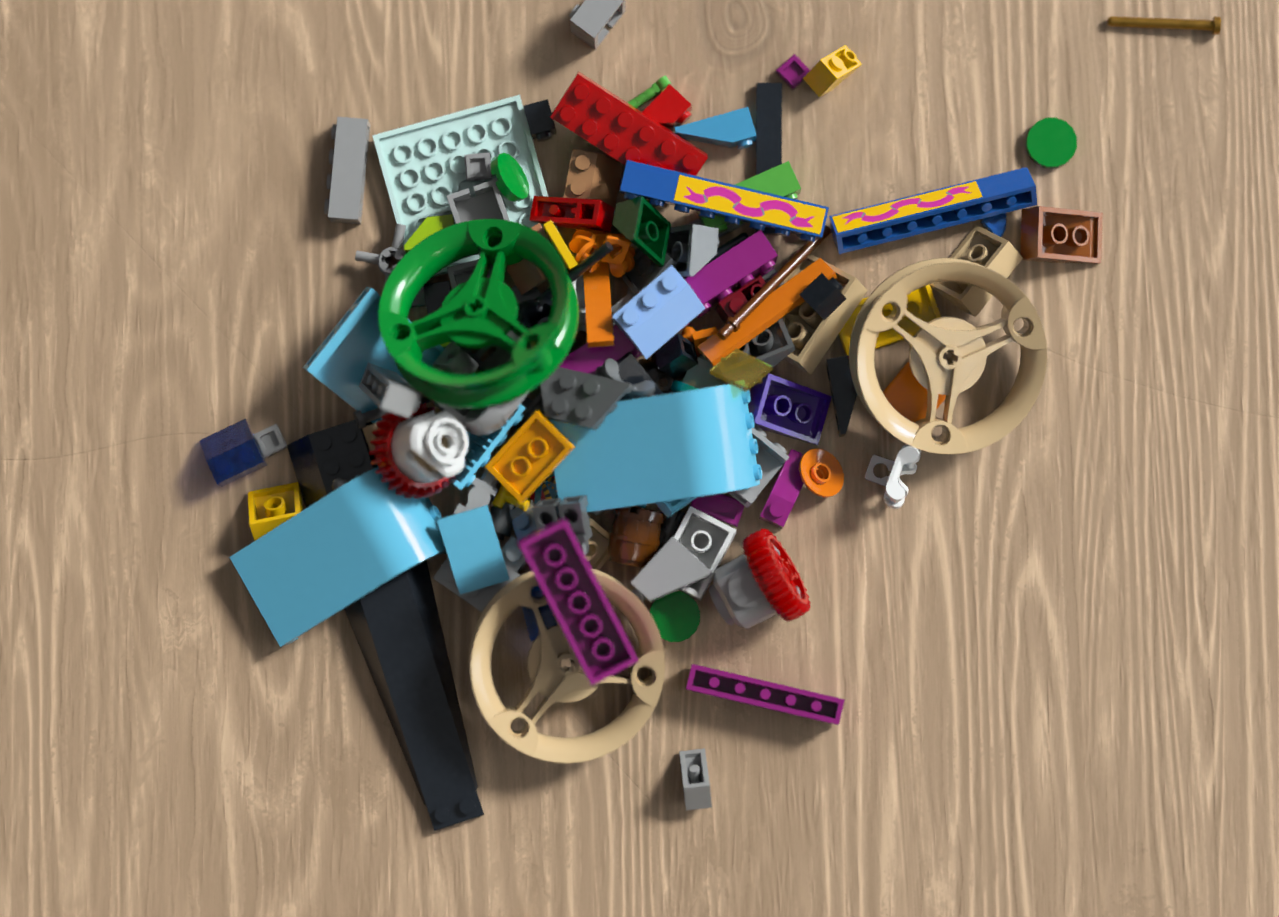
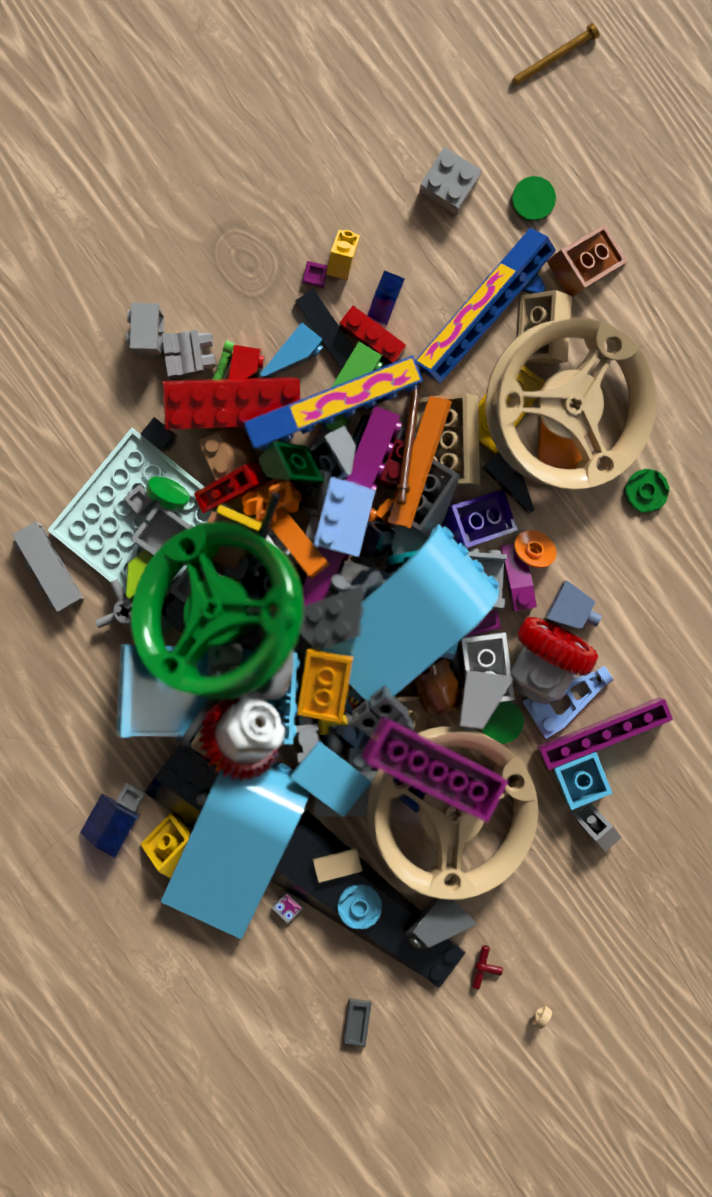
camera: 30 degrees left, 5 degrees up
light grey brick [359,363,420,418] -> none
clear yellow piece [710,349,772,392] -> none
black brick [799,273,847,320] -> none
white piece [865,444,922,509] -> none
none -> light grey hips [162,330,217,380]
none -> tile [272,891,303,923]
none -> tan tile [313,848,362,883]
none -> medium azure tile [337,884,382,930]
none -> red brick [339,305,406,365]
none -> dark grey tile [344,998,372,1047]
none -> clear blue slope [367,270,405,325]
none -> dark grey slope [405,897,476,950]
none -> light grey brick [419,147,482,215]
none -> dark red piece [472,945,503,990]
none -> light blue plate [522,666,614,739]
none -> sand blue torso [544,581,602,629]
none -> medium azure brick [552,751,613,810]
none -> green tile [624,469,670,513]

